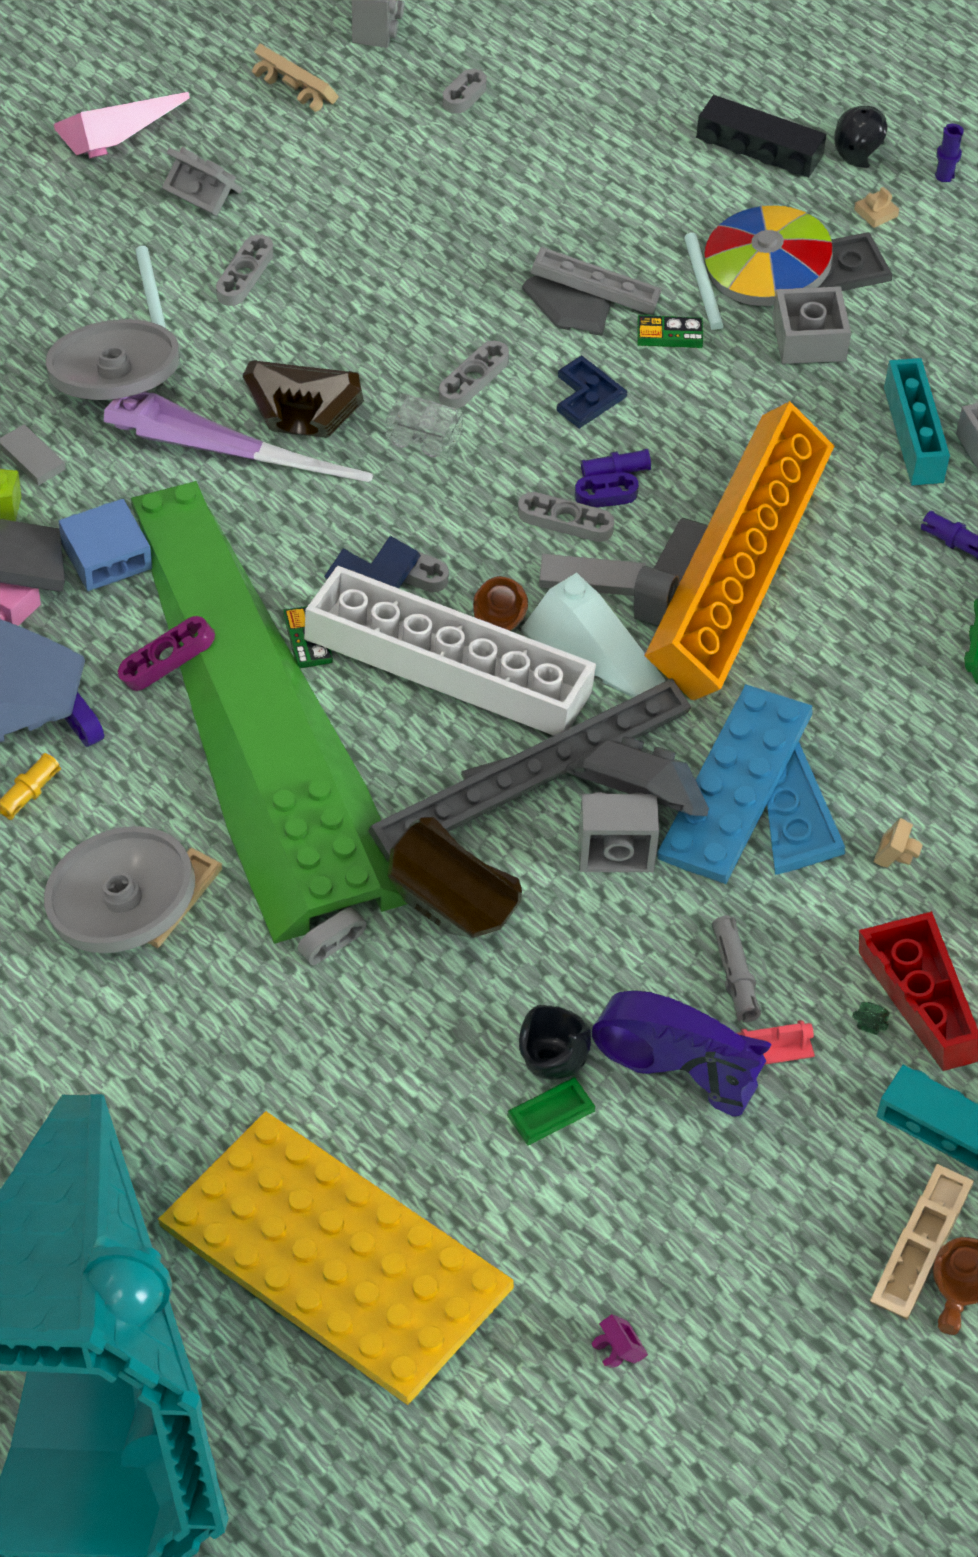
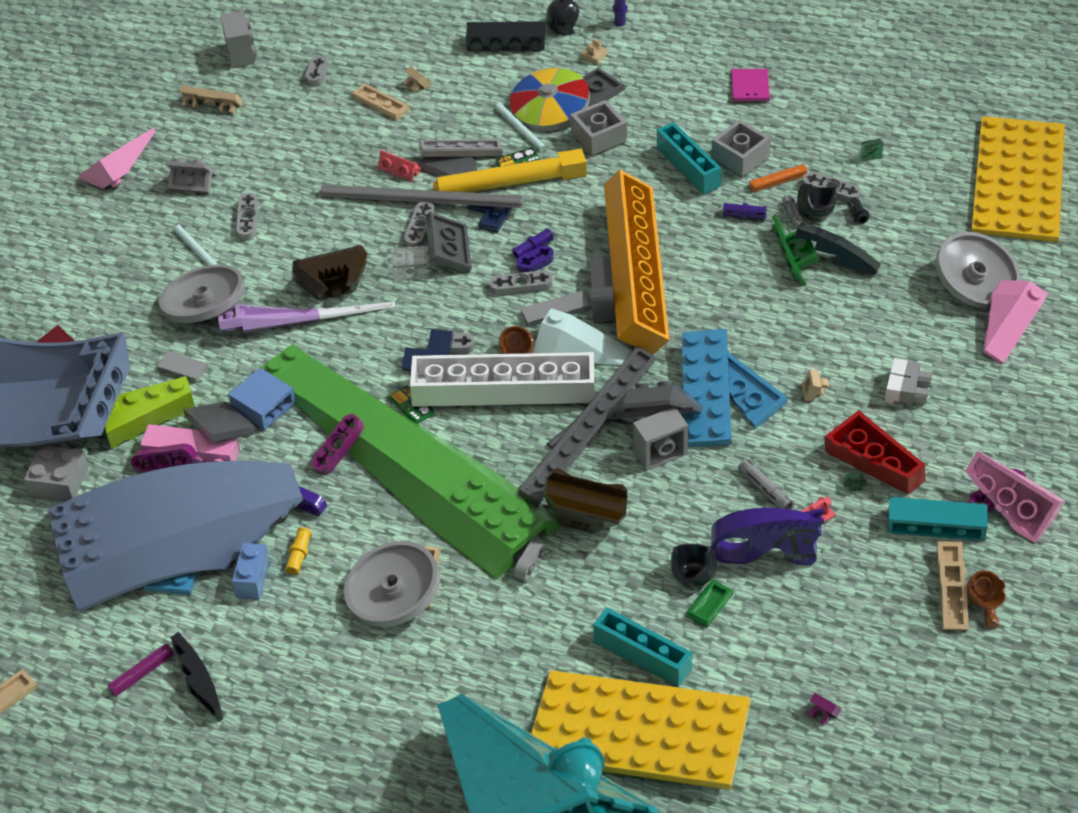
camera: 20 degrees left, 5 degrees down
none -> light grey axle [320,185,524,208]
none -> tan tile [351,83,410,121]
none -> coral hinge [378,150,421,182]
none -> tan tile [404,66,431,92]
none -> dark grey tile [426,212,472,273]
none -> yellow brick [433,148,587,193]
none -> teal brick [593,607,692,688]

